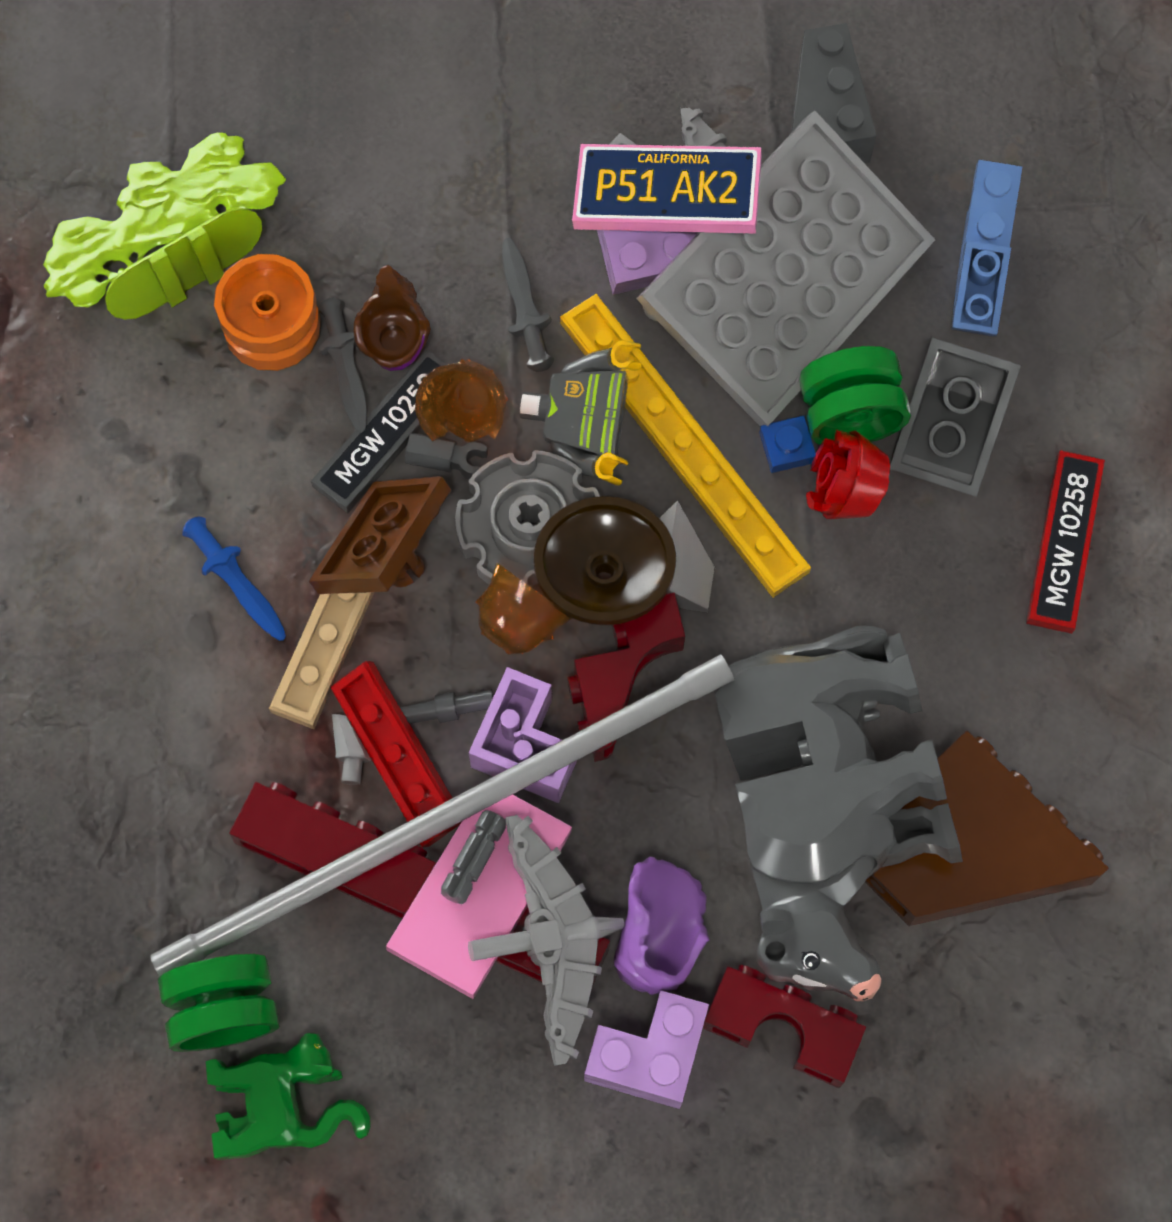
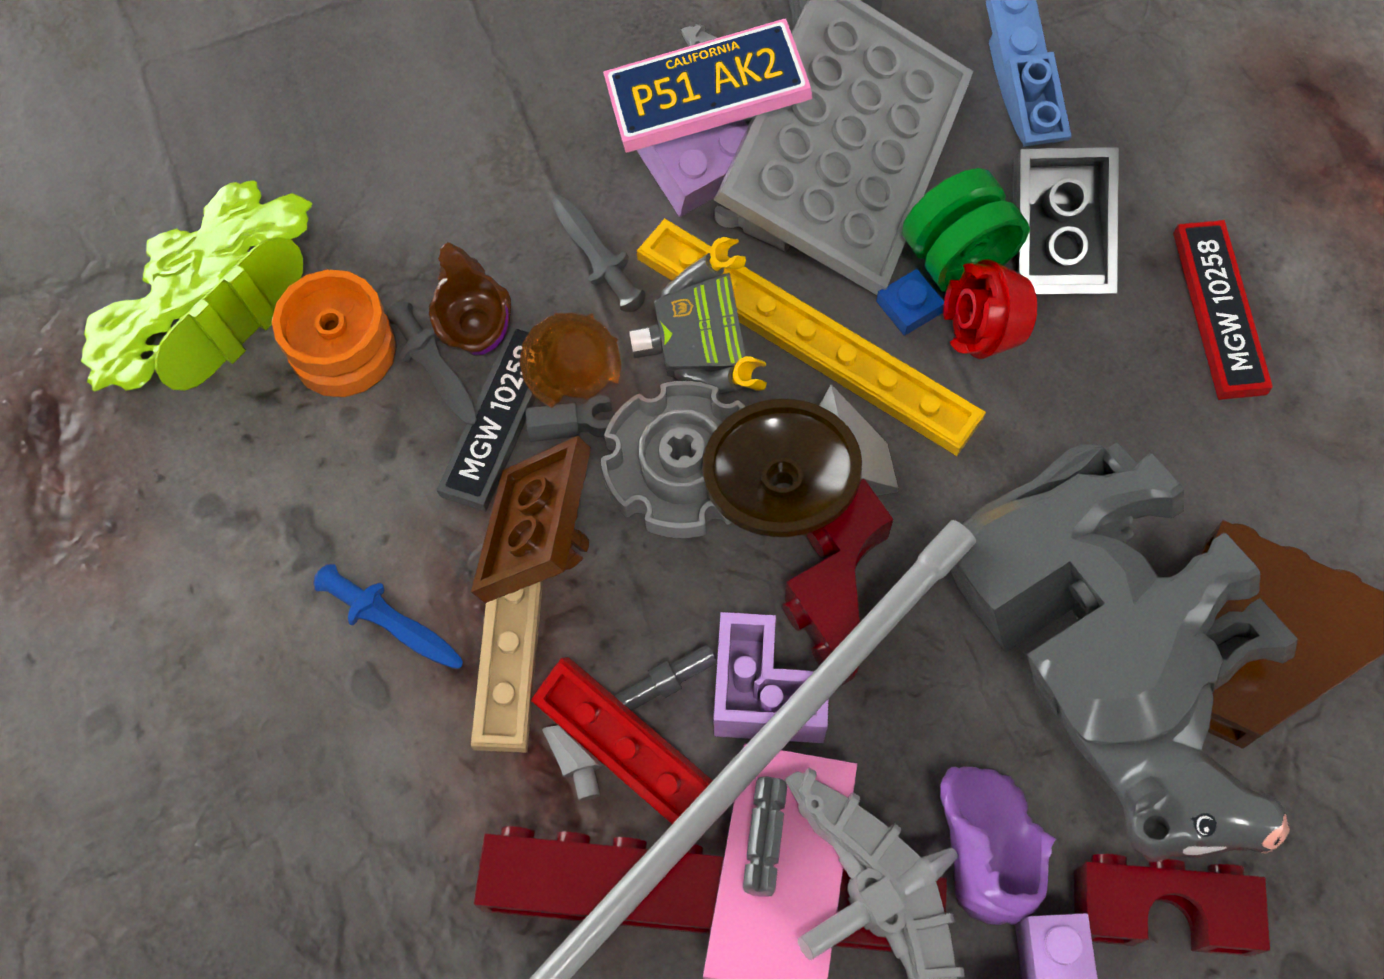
camera: 15 degrees left, 5 degrees down
clear orange helmet [475,562,573,655] -> none

